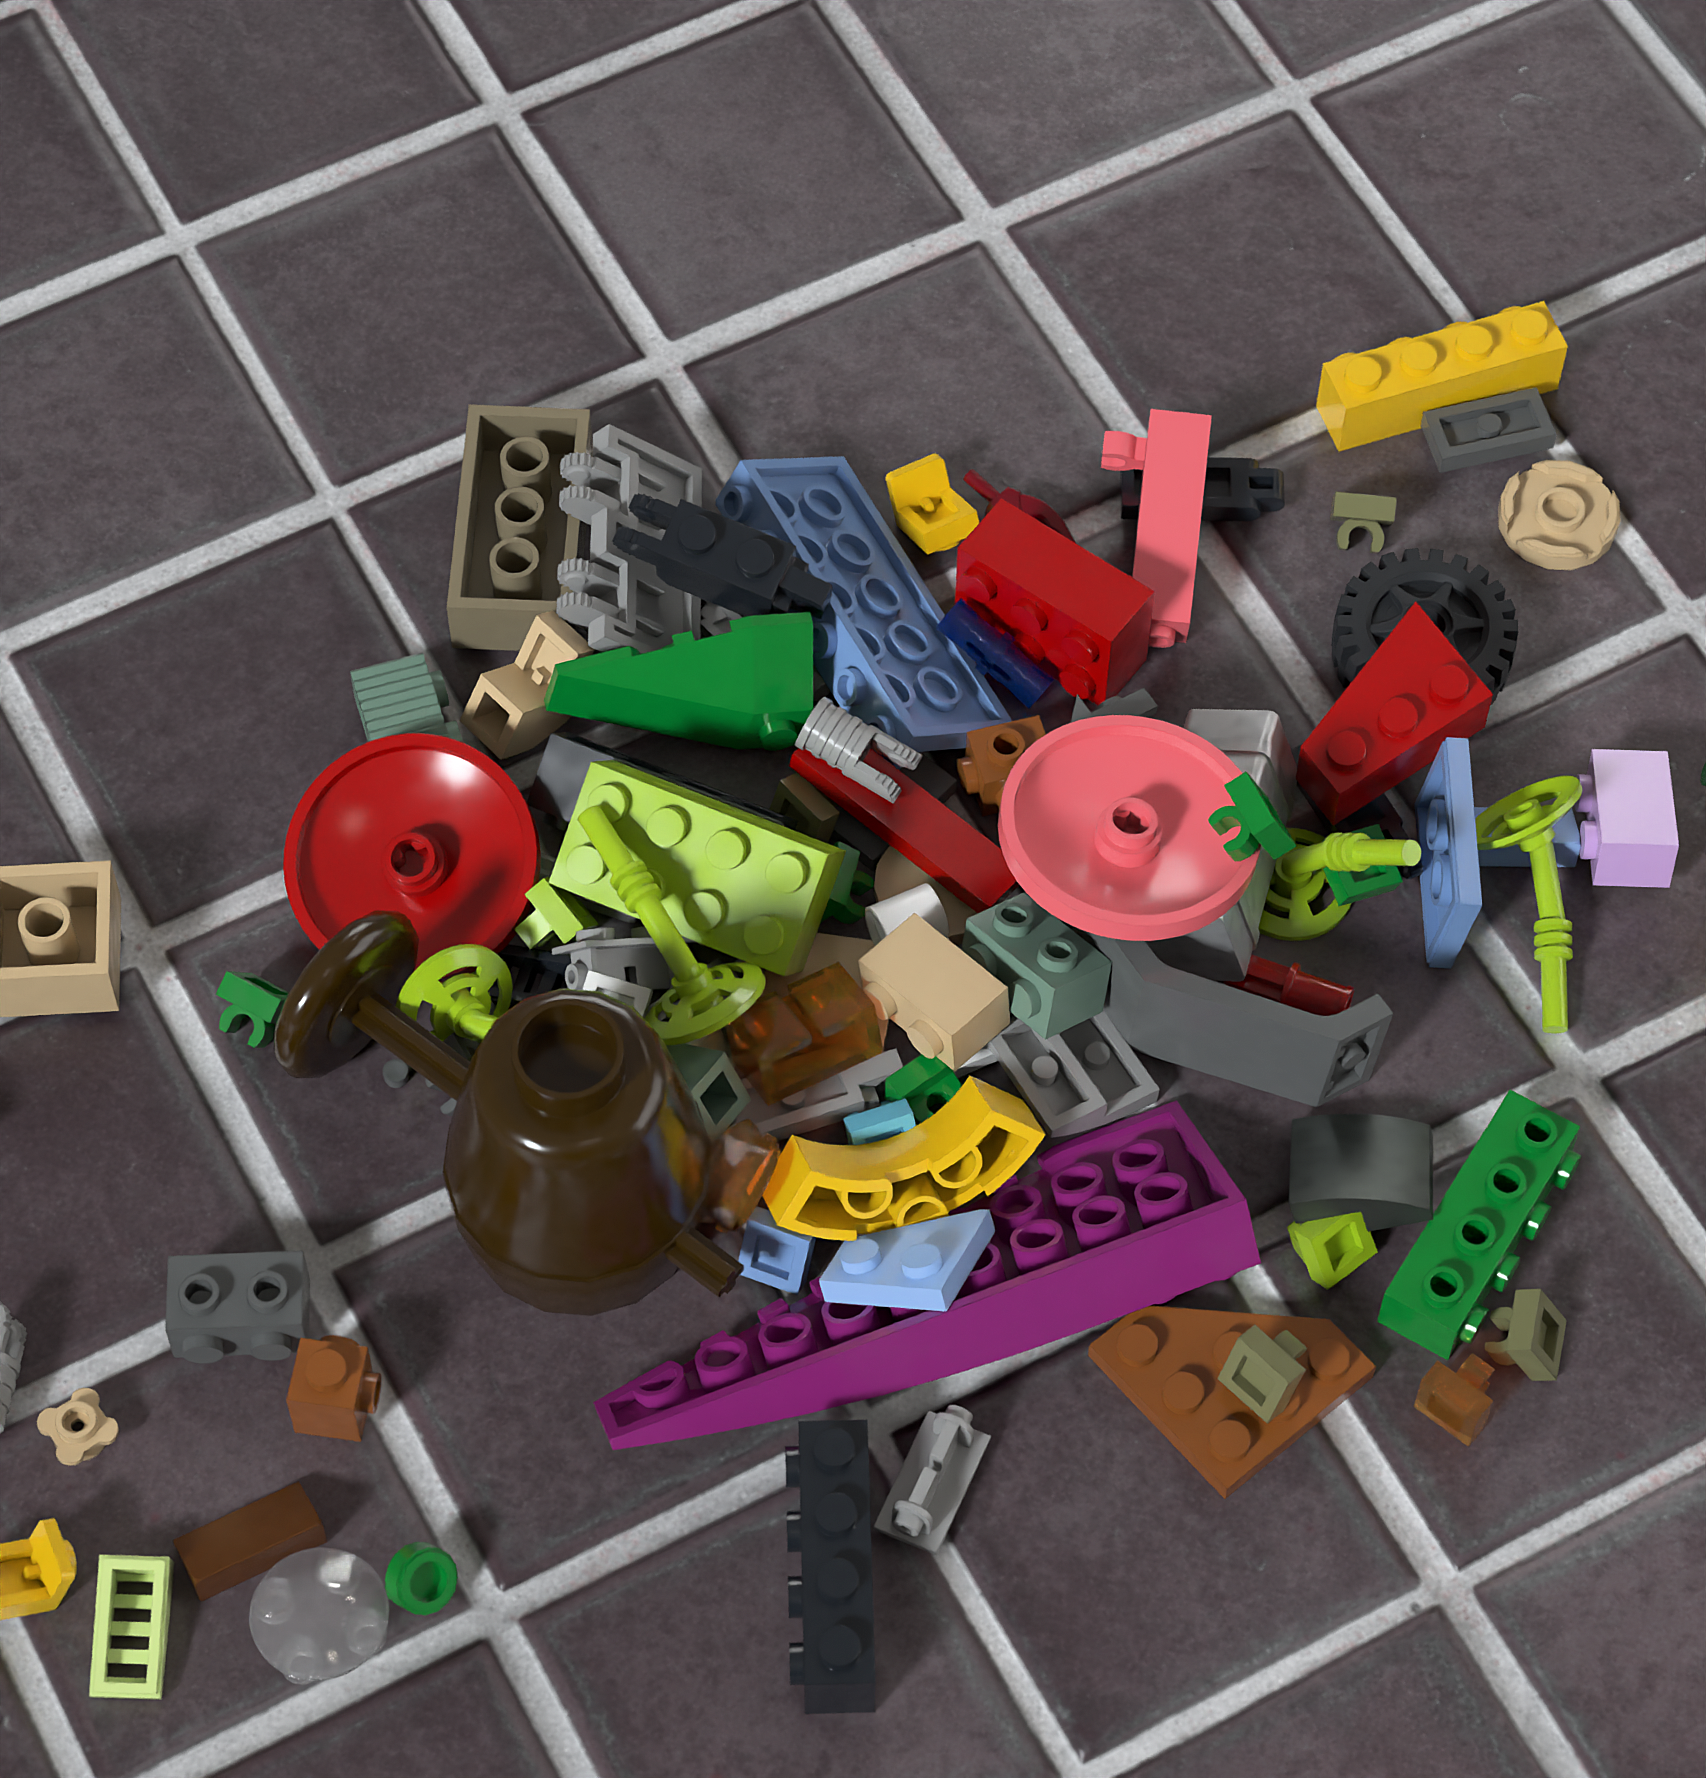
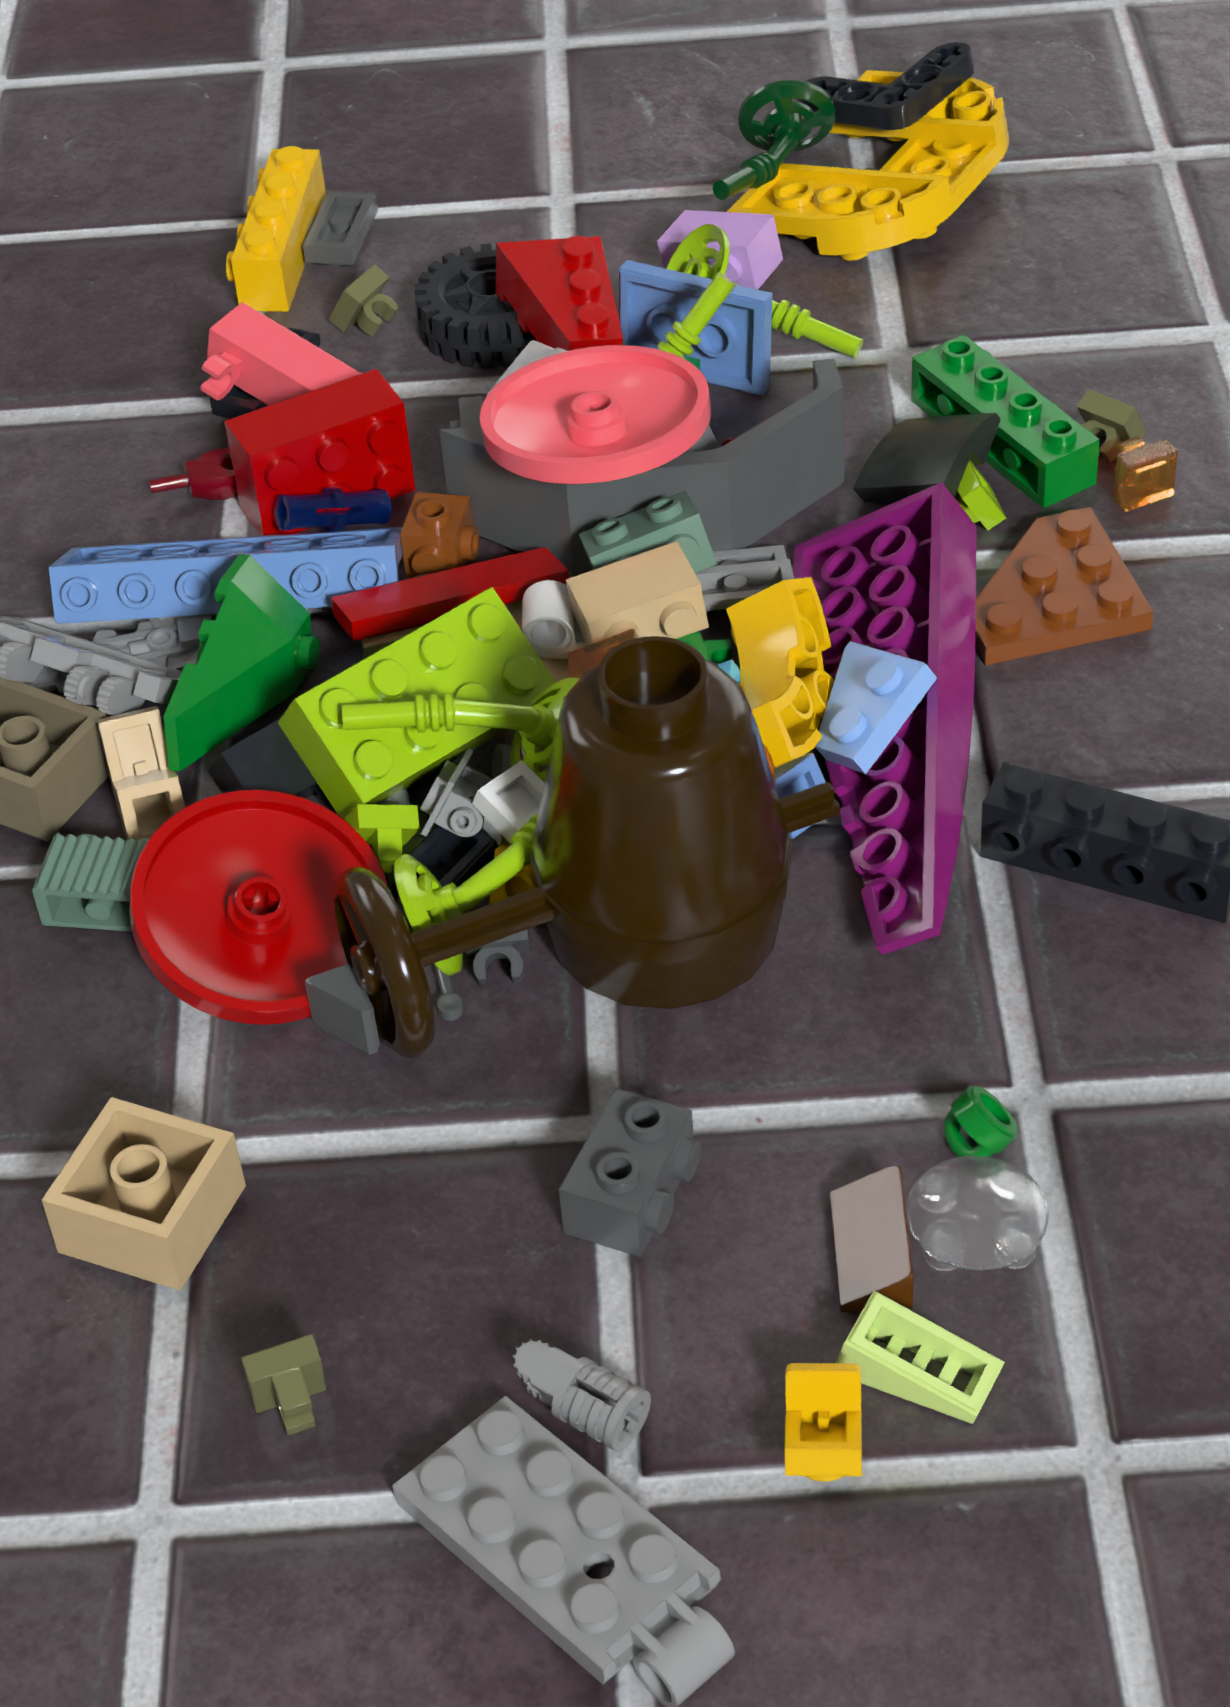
camera: 60 degrees left, 15 degrees down
tan plate [37,1388,119,1466] -> none
green tile [216,971,289,1048] -> none
dark orange brick [286,1335,382,1442] -> none
black hinge [612,493,833,619] -> none
light grey hinge [795,697,923,803] -> none
light grey hinge [873,1405,991,1556] -> none
yellow bracket [886,453,979,555] -> none
green tile [1208,771,1296,862] -> none
olive tile [1217,1325,1307,1424] -> none
tan tile [1498,460,1620,570] -> none

